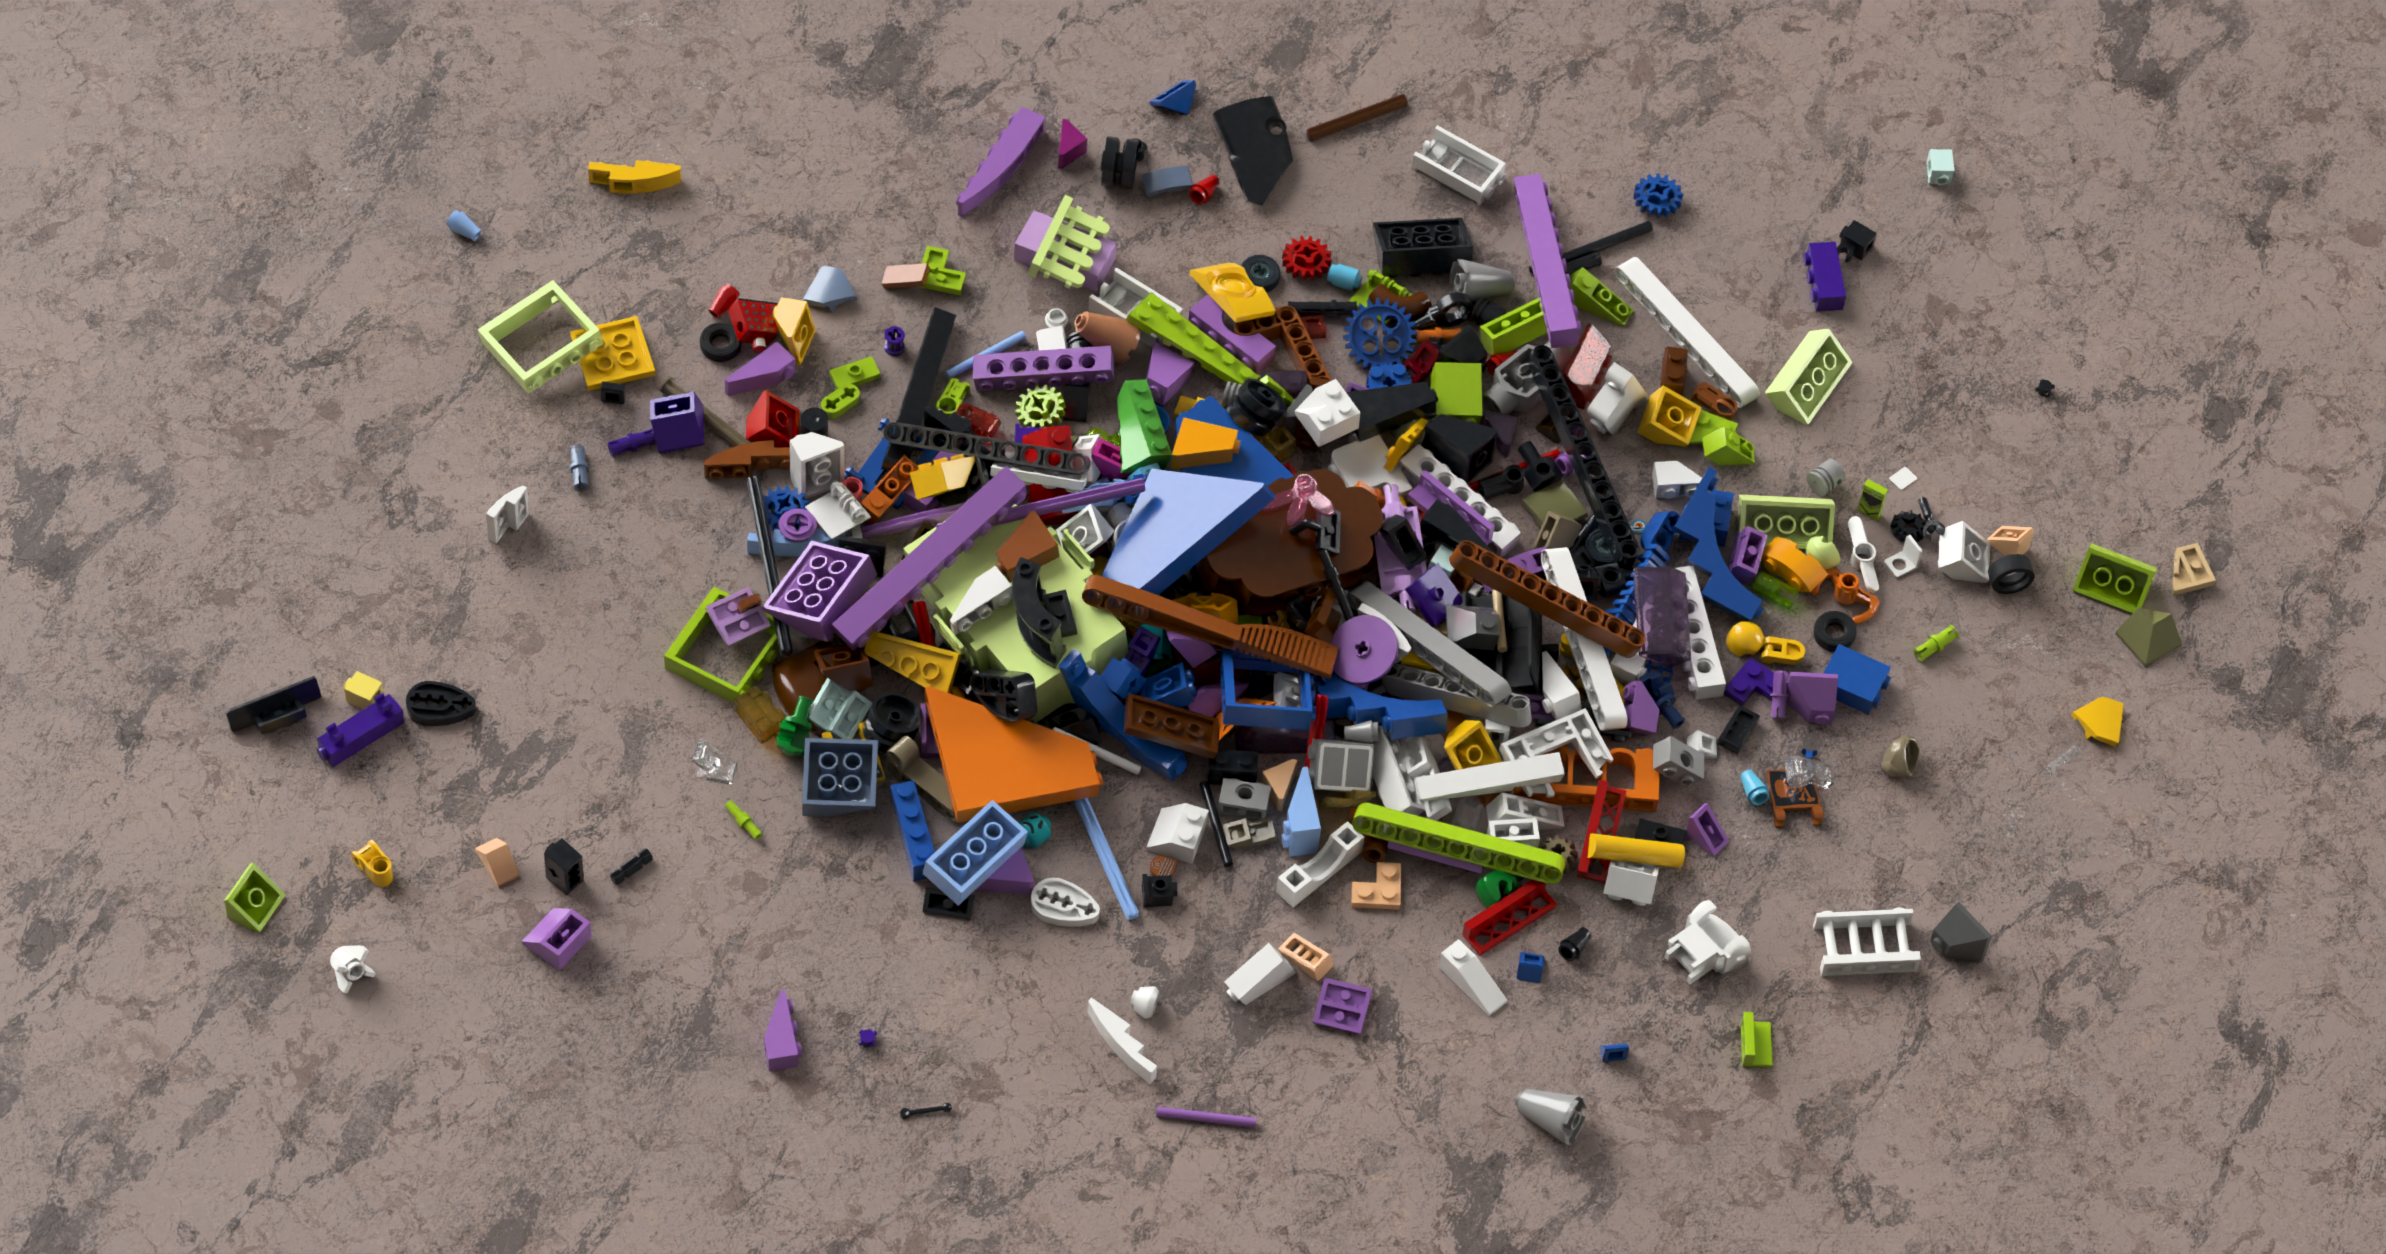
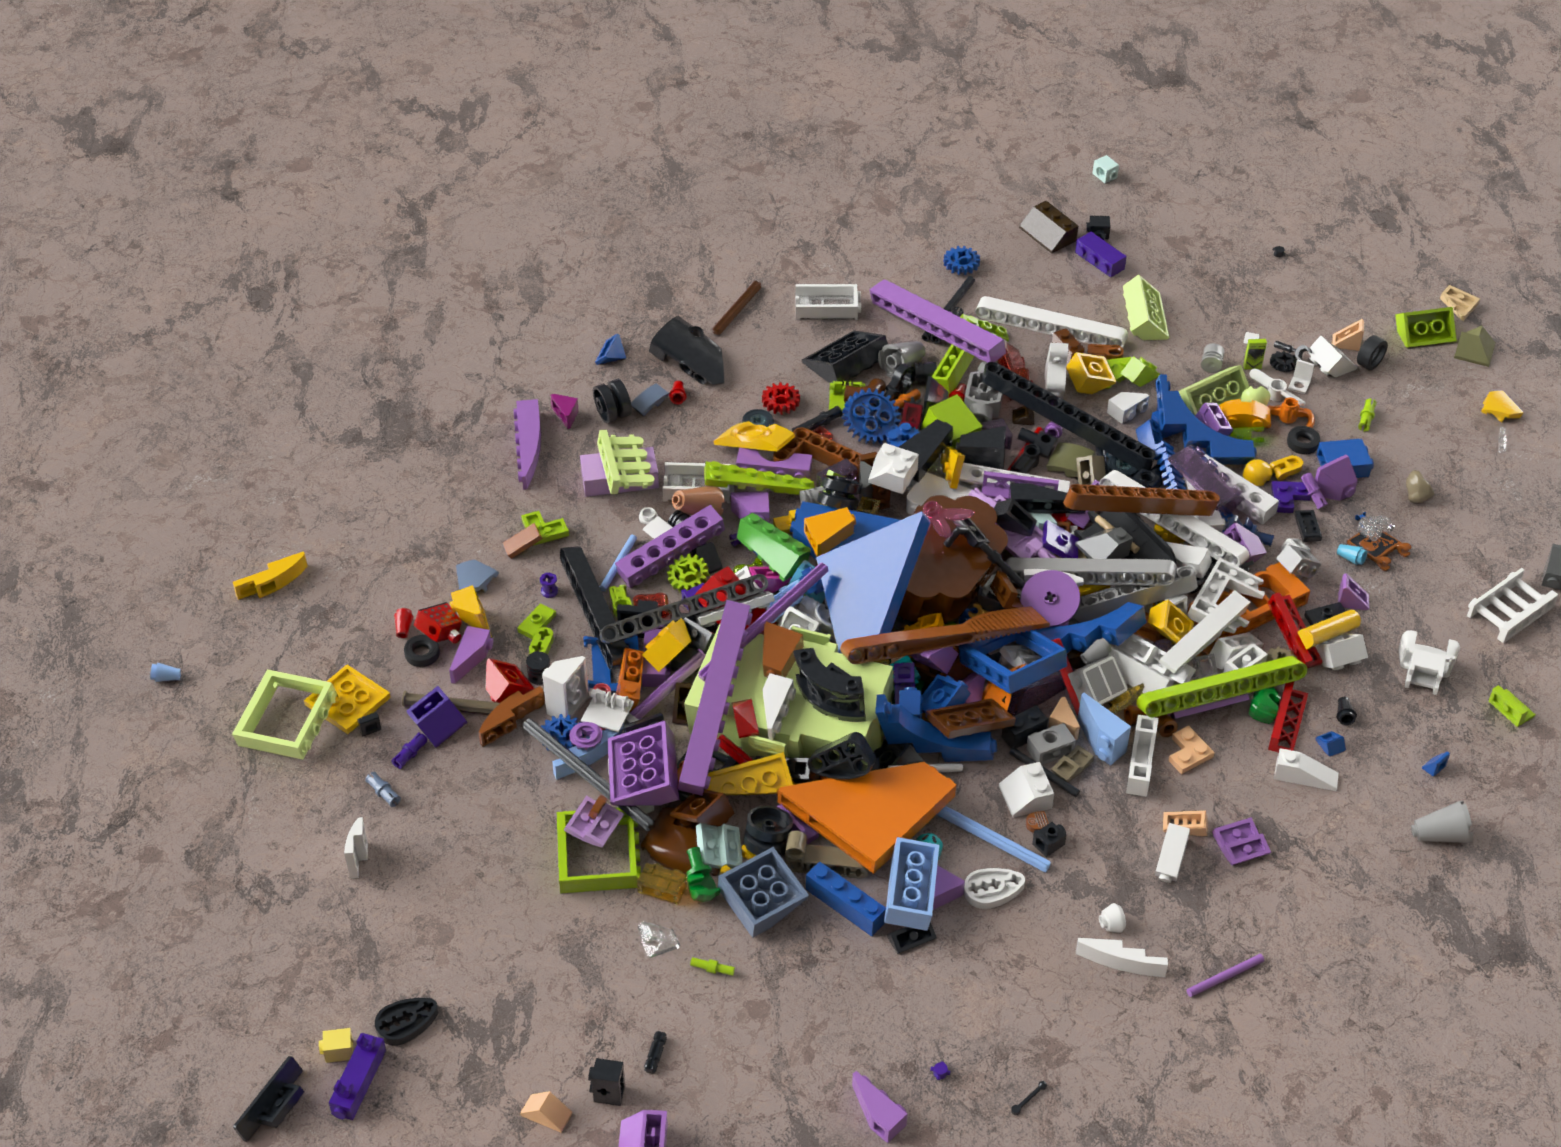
camera: 30 degrees left, 10 degrees down
medium azure brick [1327,264,1362,292] -> none
none -> red slope [731,699,759,738]
none -> slope [1019,201,1079,254]

